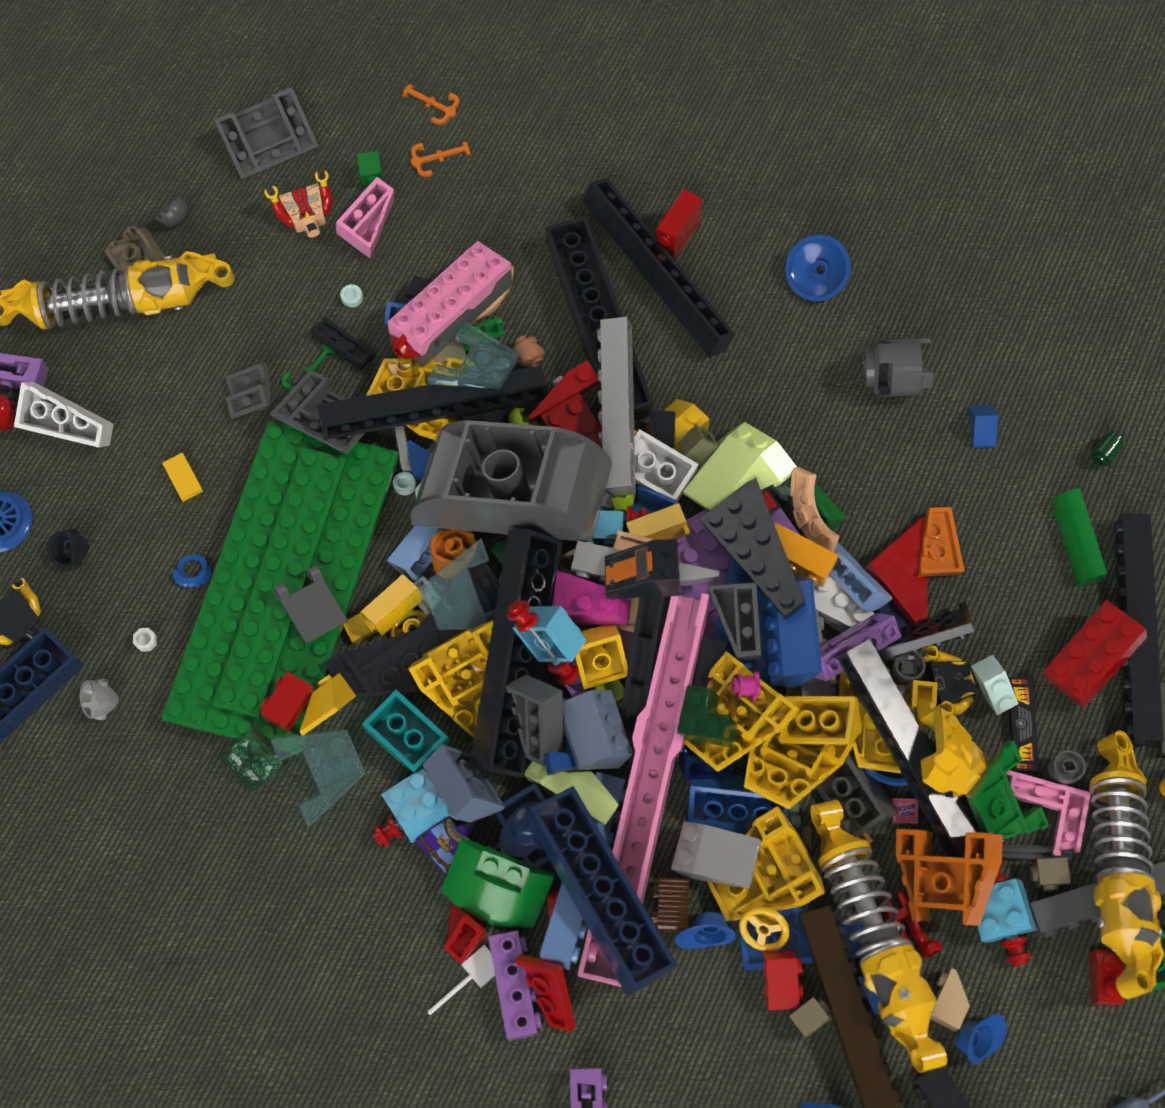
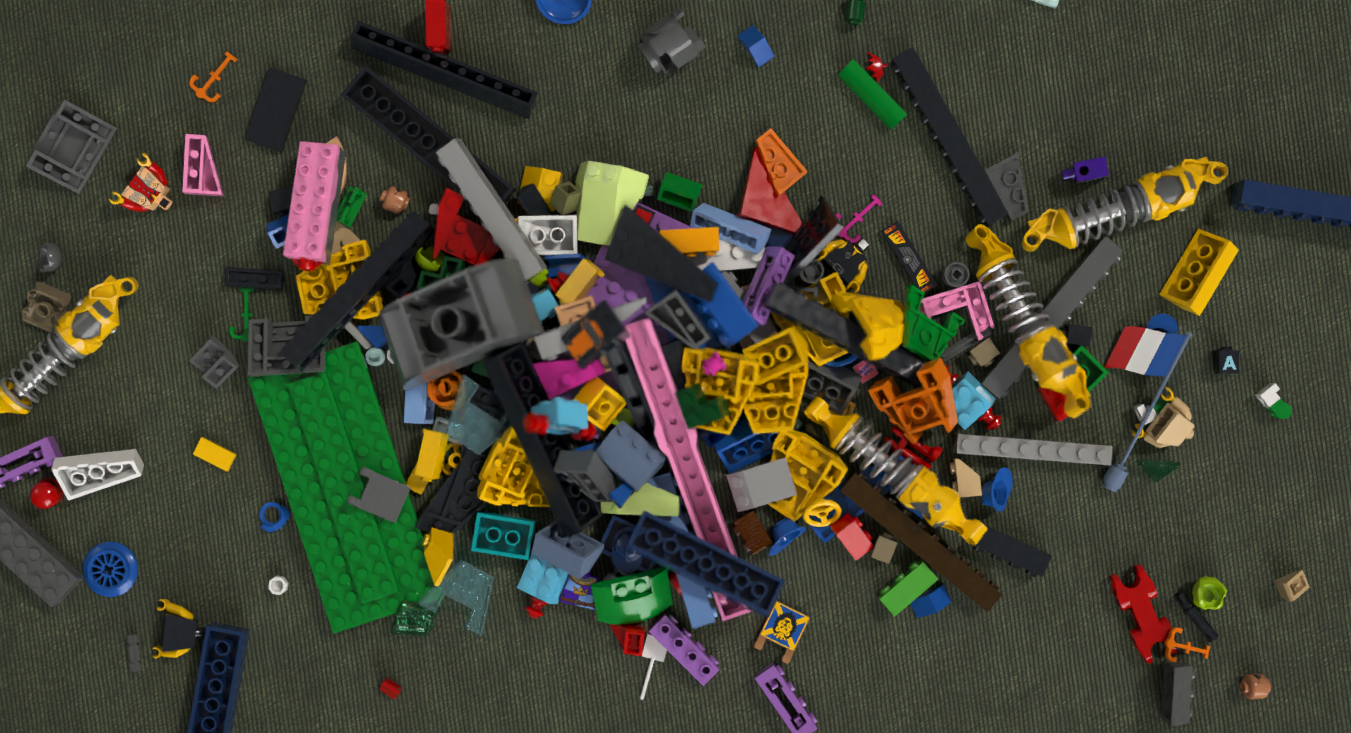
camera: 30 degrees left, 20 degrees up
black helmet [47,529,90,568] -> none
light grey helmet [79,679,119,720] -> none
red brick [260,672,314,733] -> none
light aqua tile [340,284,363,307] -> none
green brick [357,151,384,188] -> none
orange piece [402,84,459,125] -> none
clear light blue wing [428,321,518,389] -> none
red wing [514,953,576,1032] -> none
light nougat tile [790,467,839,553] -> none
light aqua brick [971,655,1018,715] -> none
red brick [1043,600,1147,709] -> none
none -> black tile [245,67,307,152]
none -> red slope [379,678,402,699]
none -> flag [754,601,810,664]
none -> dark pink piece [836,194,882,243]
none -> red piece [865,52,888,83]
none -> bright green brick [878,560,938,617]
none -> light grey brick [953,433,1113,465]

